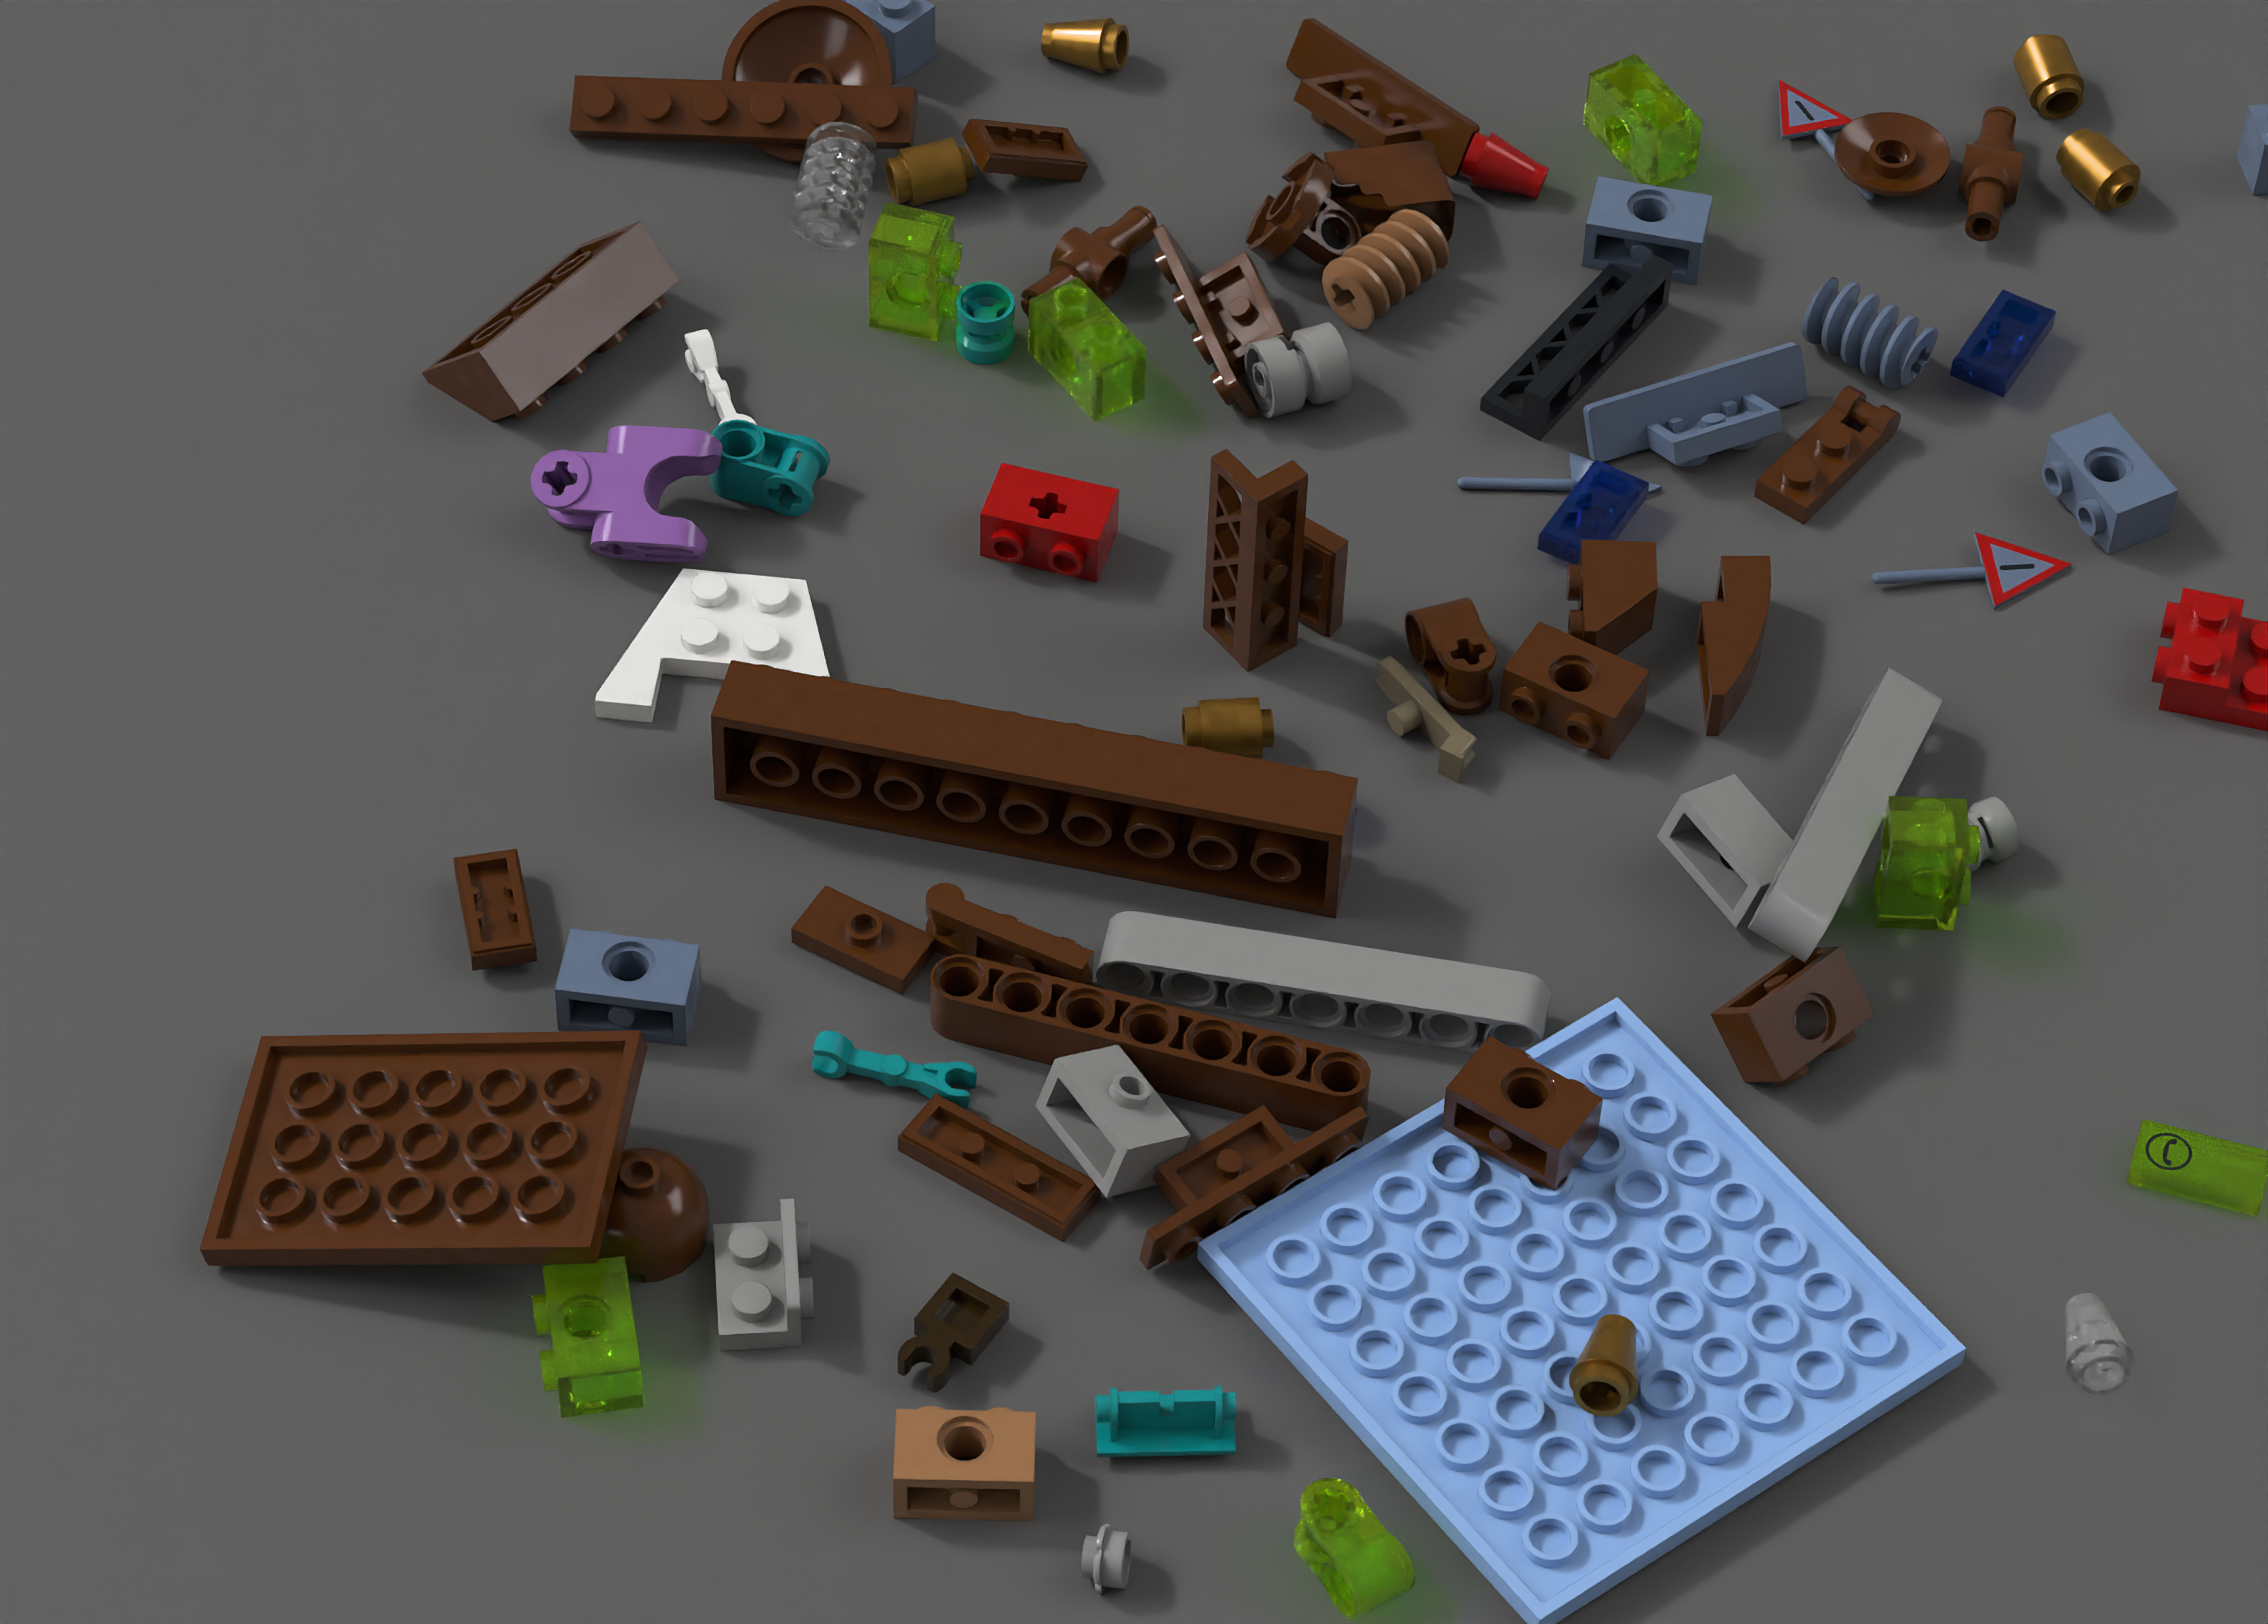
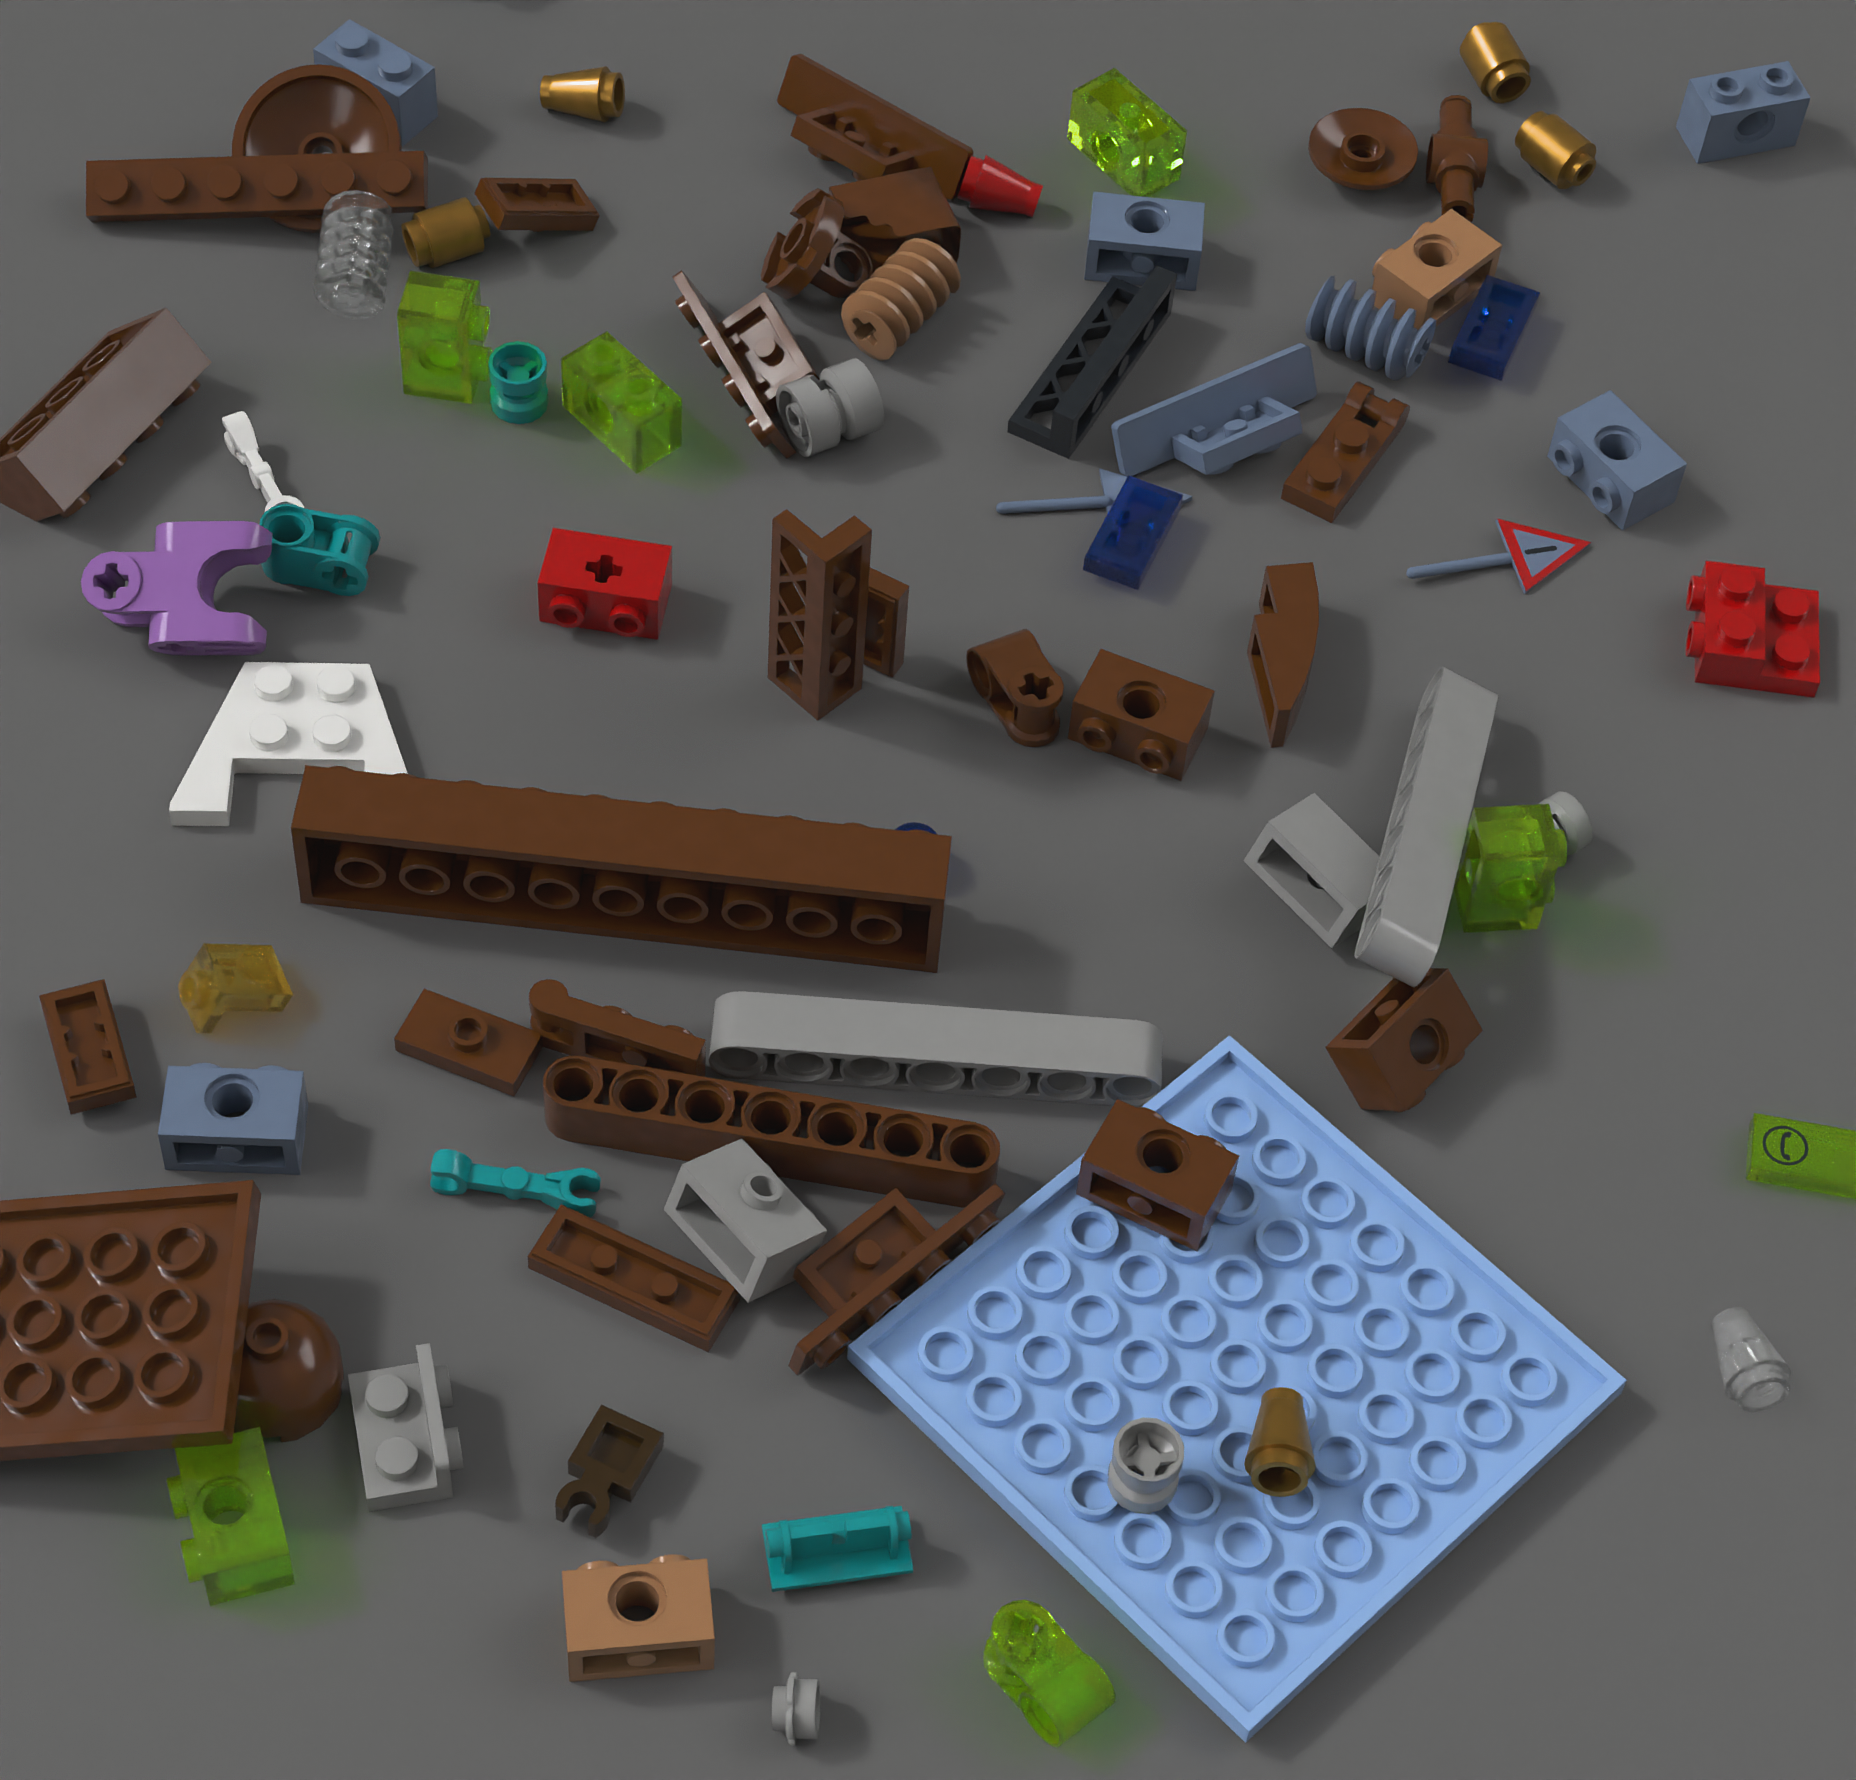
camera: 10 degrees left, 5 degrees up
reddish brown pin [1021,206,1157,323] -> none
pearl gold brick [1181,697,1274,759] -> none
dark tan piece [1375,656,1477,784] -> none
reddish brown slope [1566,539,1658,655] -> none
piece [1778,80,1874,200] -> none
none -> clear yellow bracket [178,943,293,1033]
none -> light grey wheel [1107,1417,1184,1514]
none -> medium nougat brick [1372,209,1502,330]

